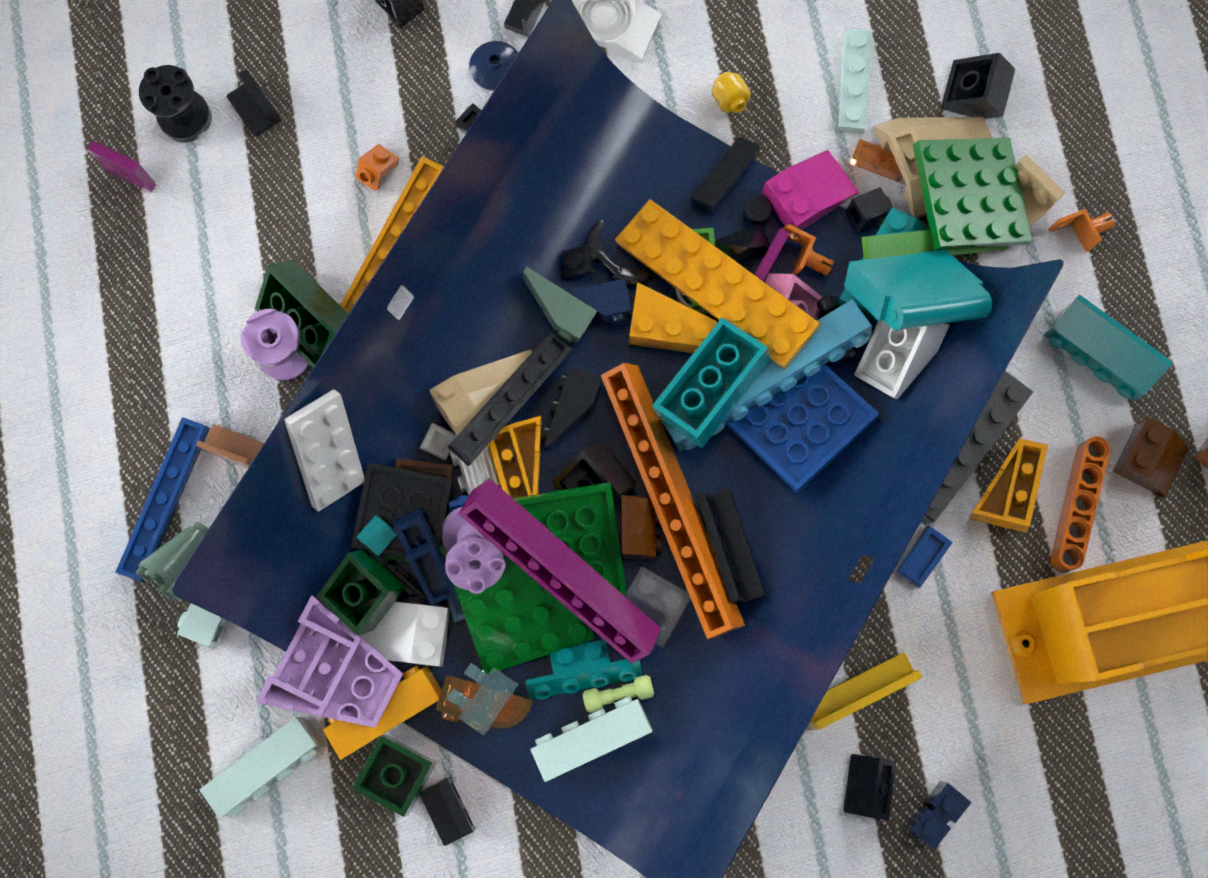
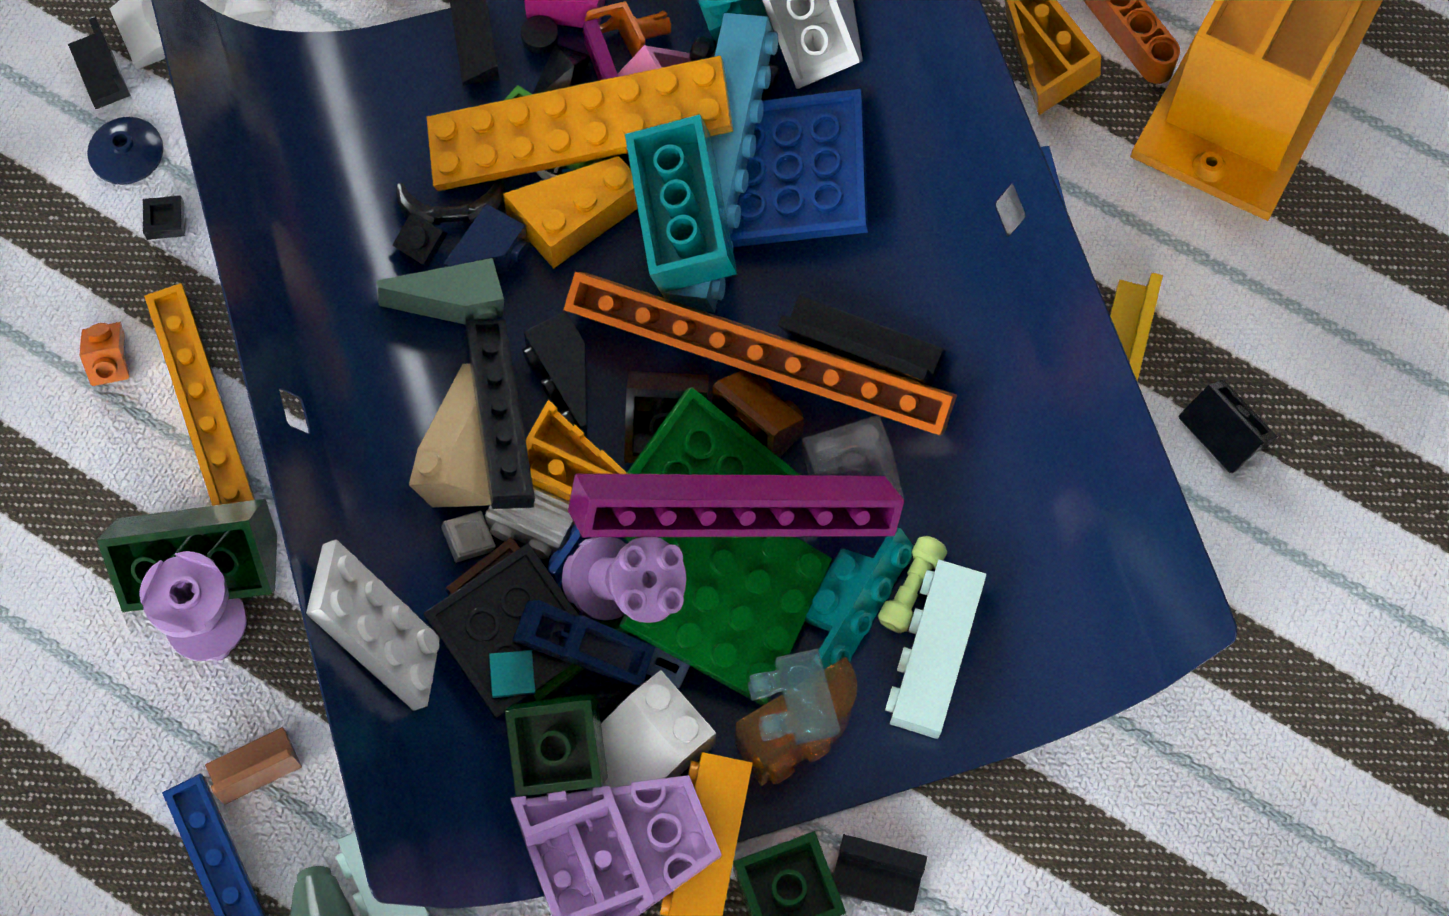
camera: 50 degrees left, 10 degrees down
dark blue piece [905,781,972,849] -> none

